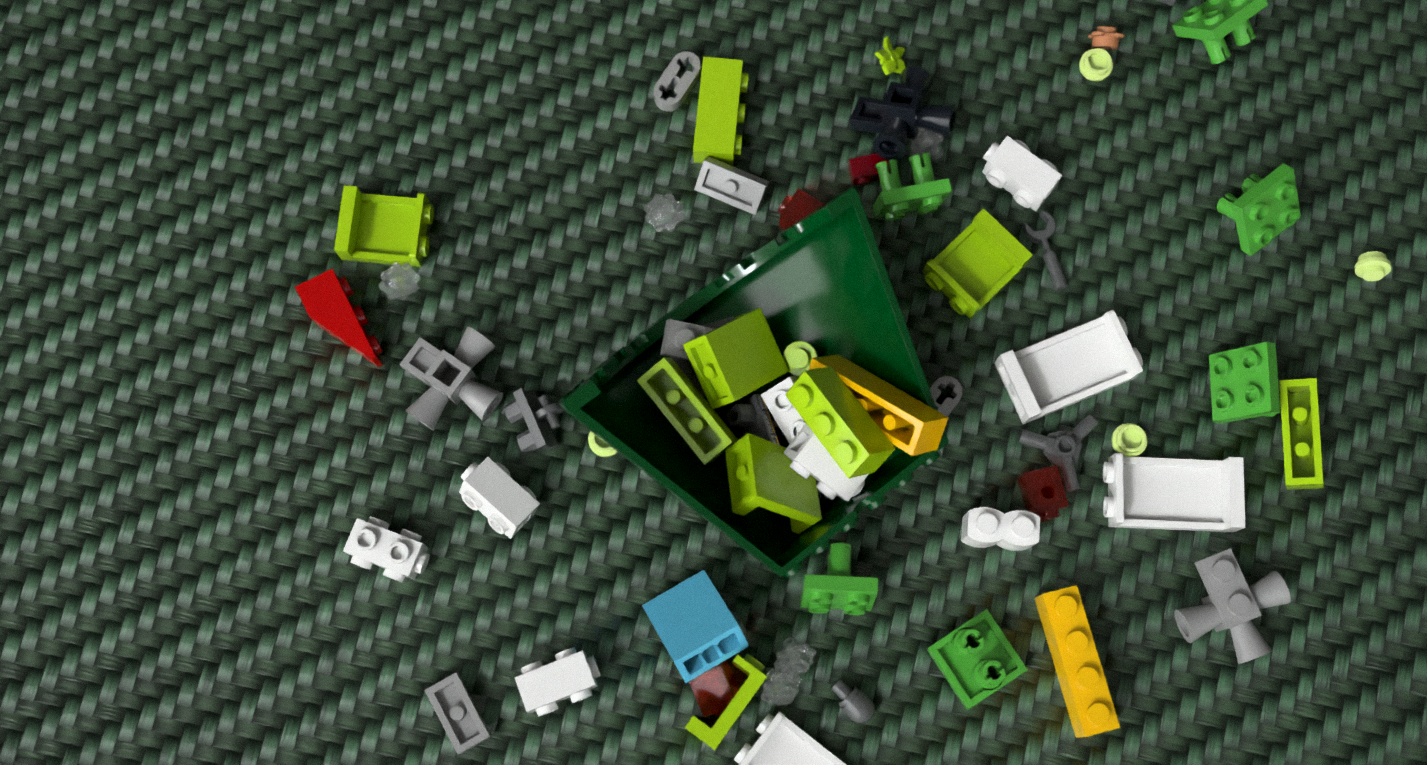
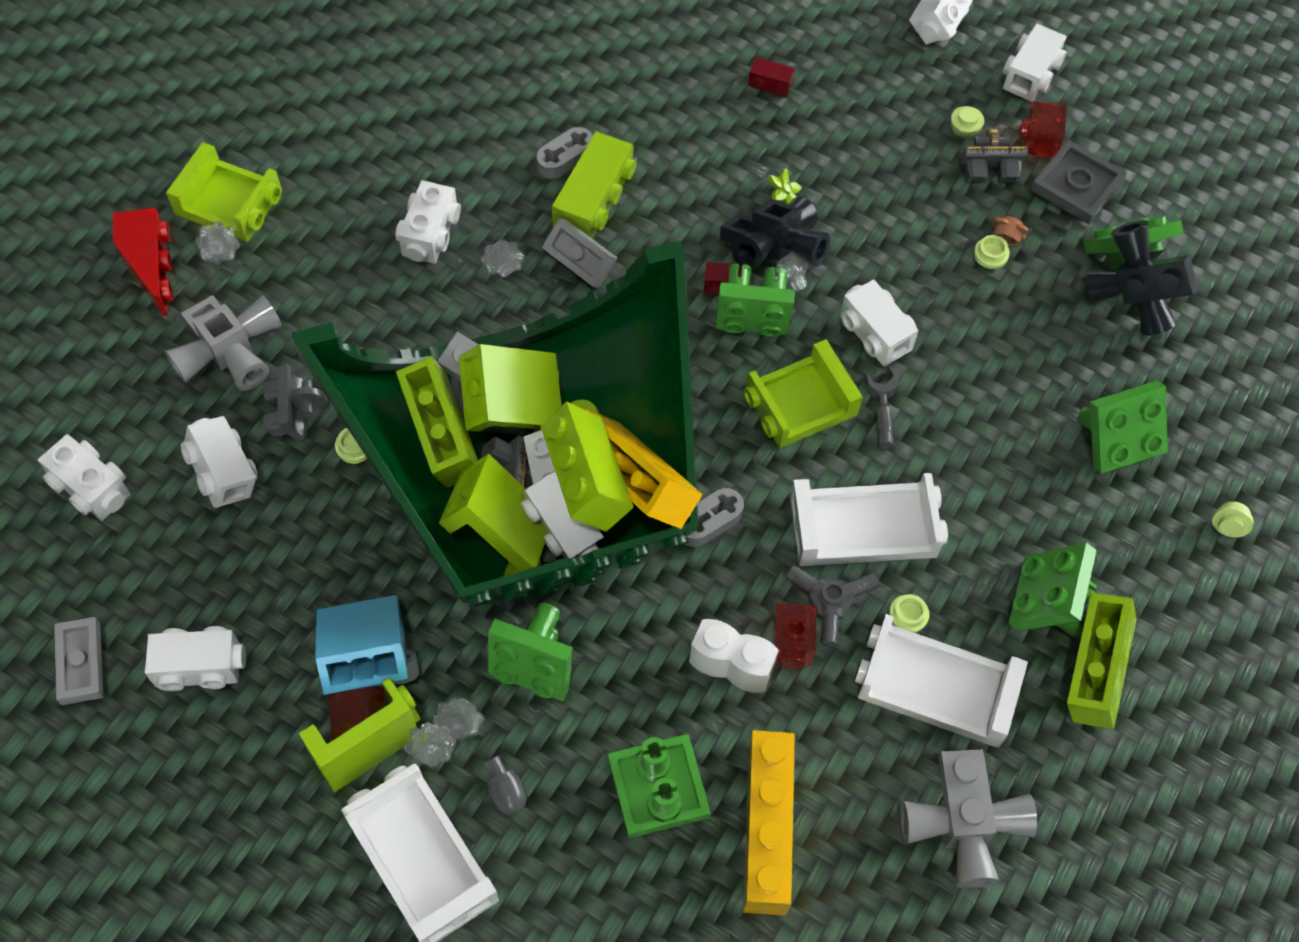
camera: 15 degrees right, 15 degrees down
none -> white brick [396,180,461,264]
none -> black brick [1086,220,1199,335]

